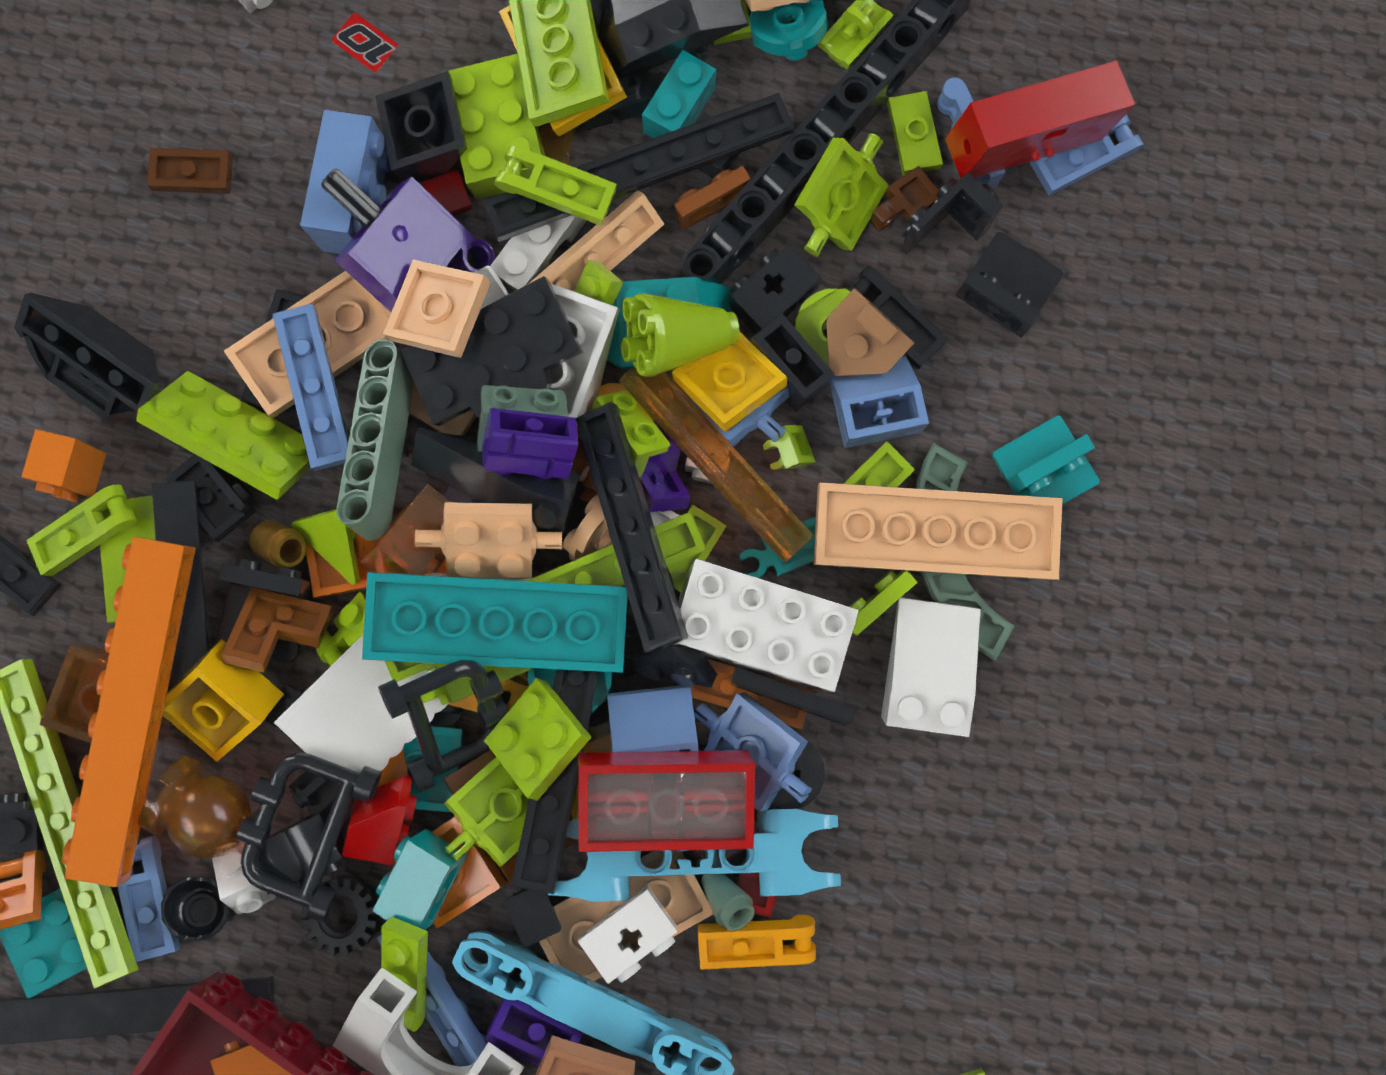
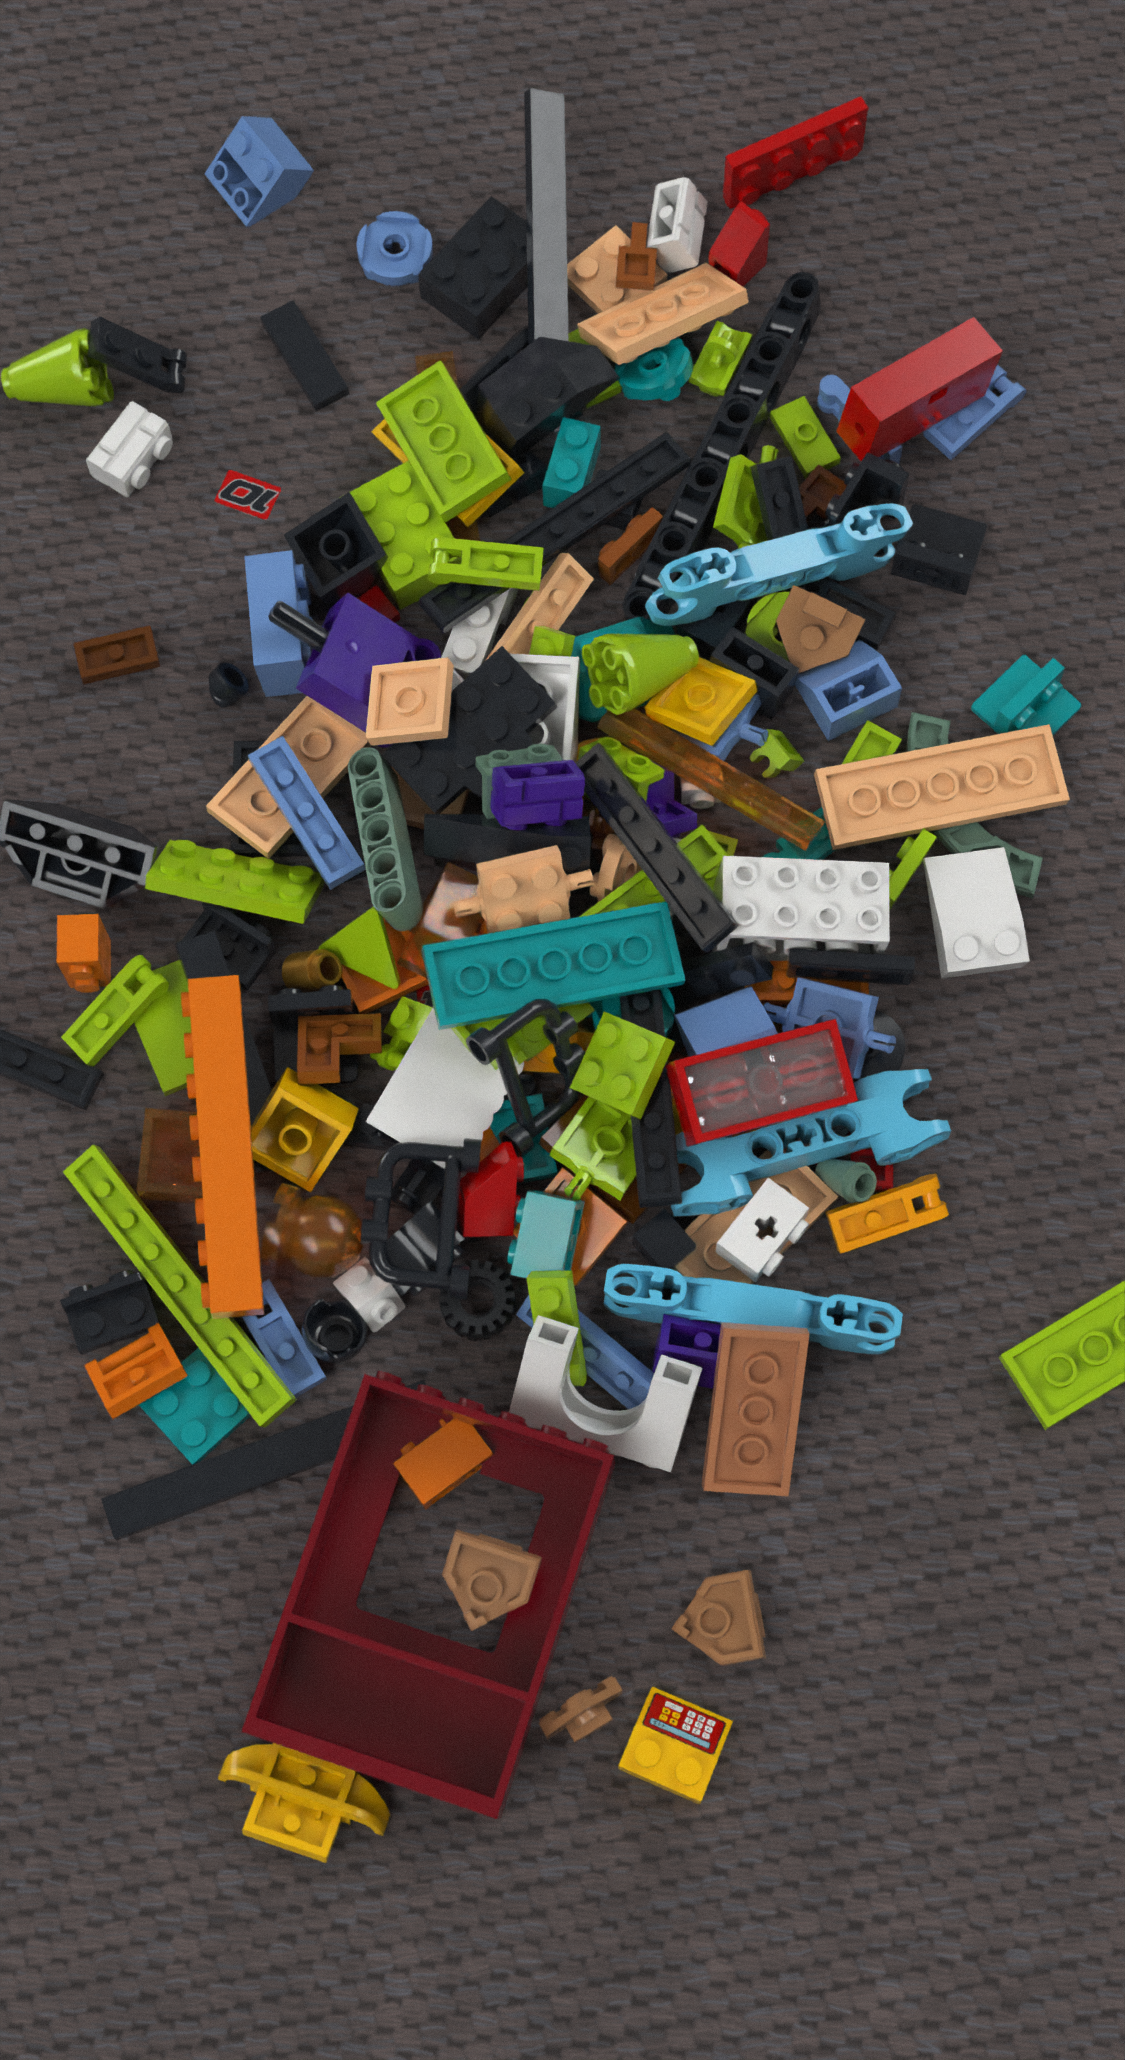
camera: 10 degrees left, 10 degrees down
none -> black tile [208,662,249,708]
none -> medium azure piece [645,503,913,626]
none -> black plate [750,456,808,541]

